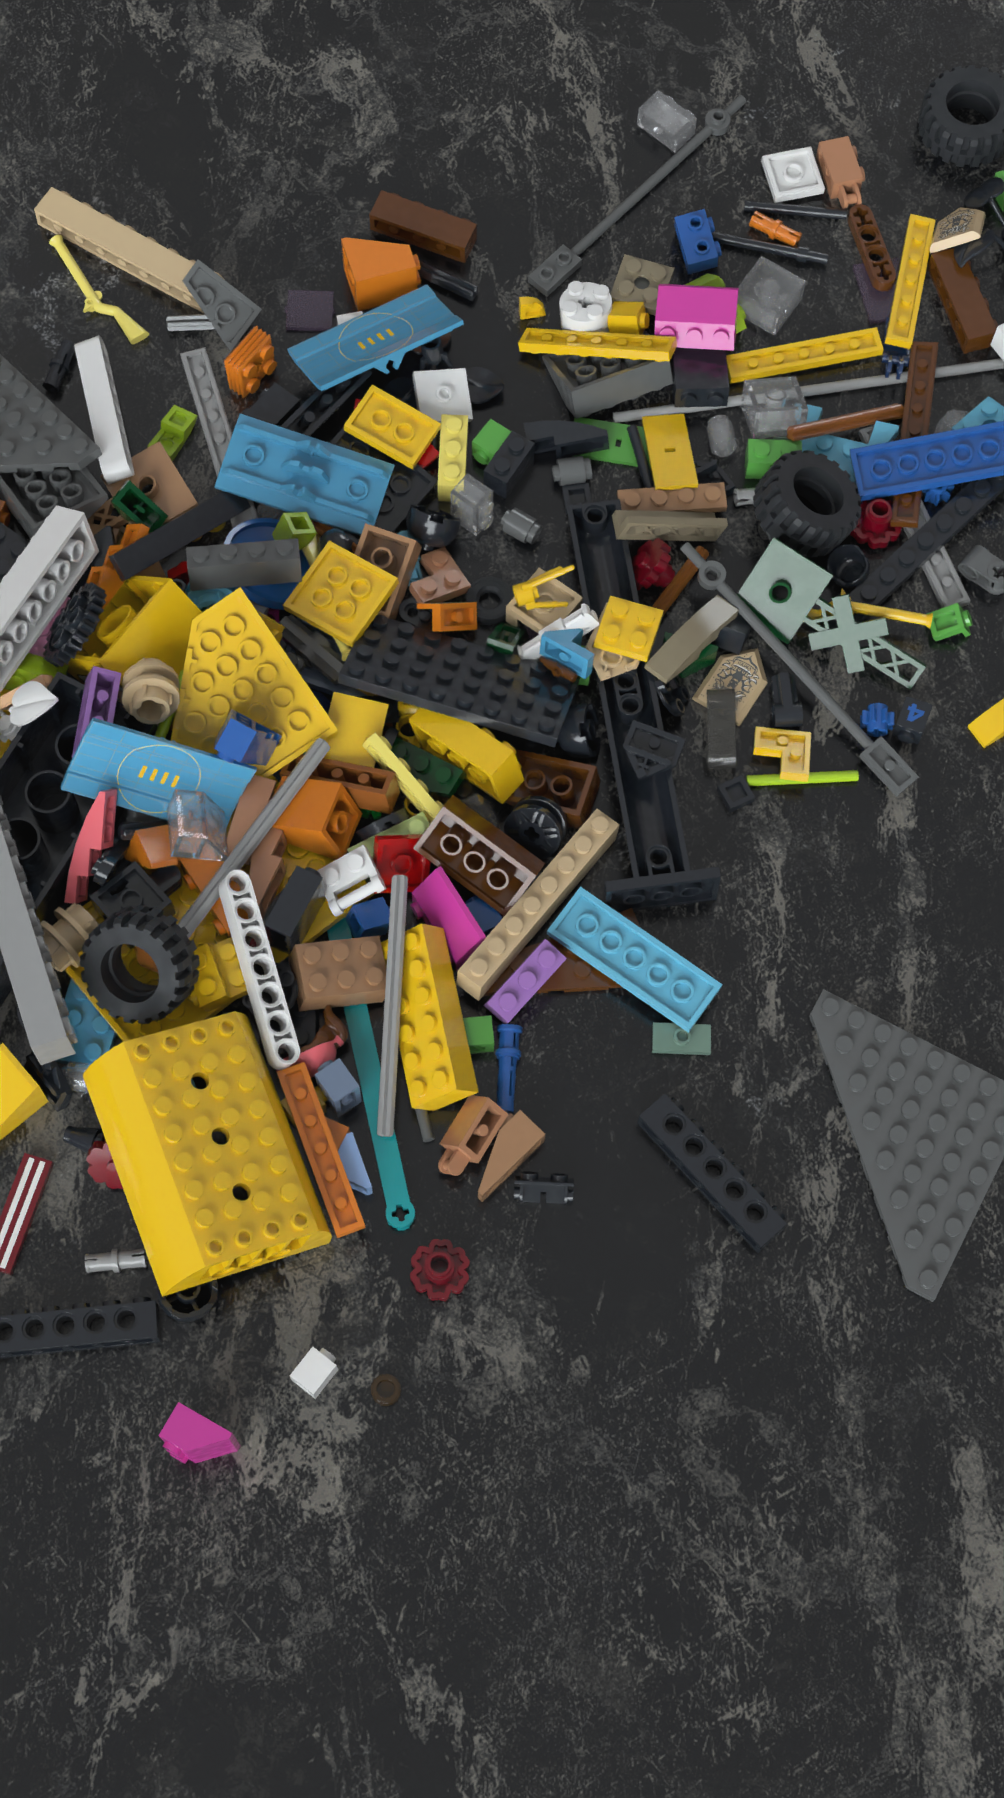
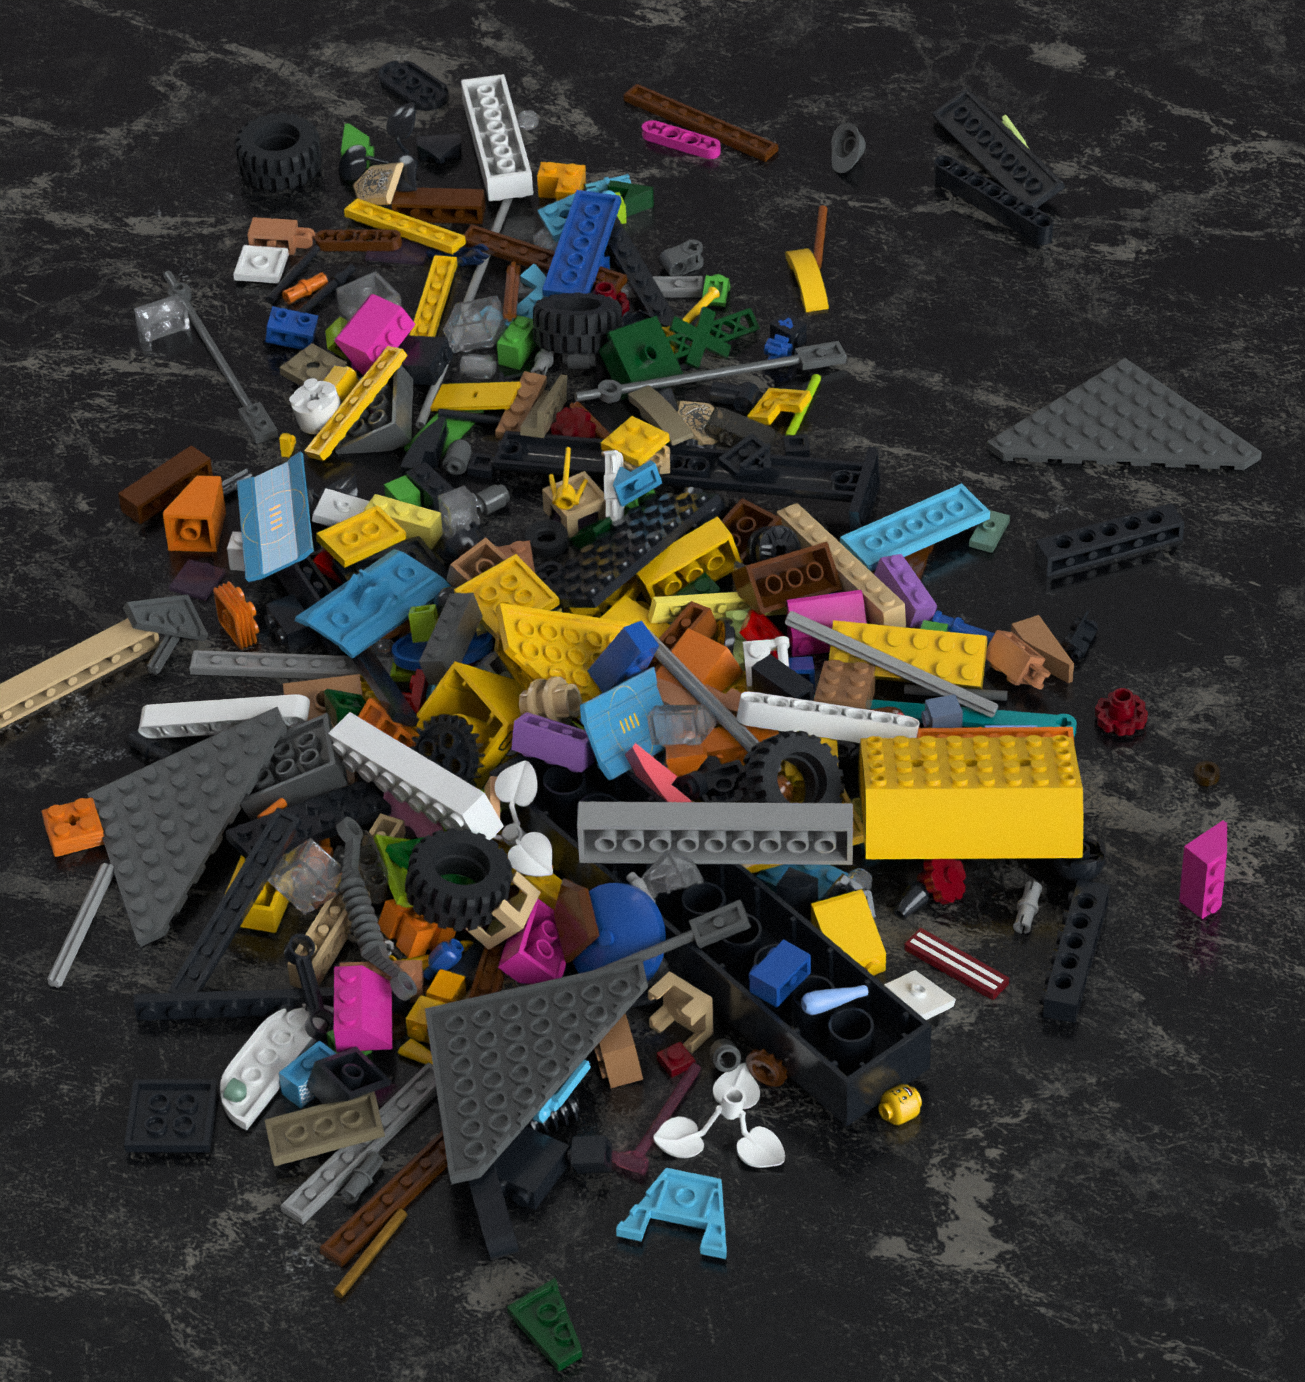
camera: 65 degrees left, 25 degrees down
light yellow piece [49,235,149,344] -> none
lime slope [147,405,197,461] -> none
white brick [290,1347,338,1399] -> none
orange panel [417,602,477,632] -> none
reddish brown helmet [540,657,578,683] -> none

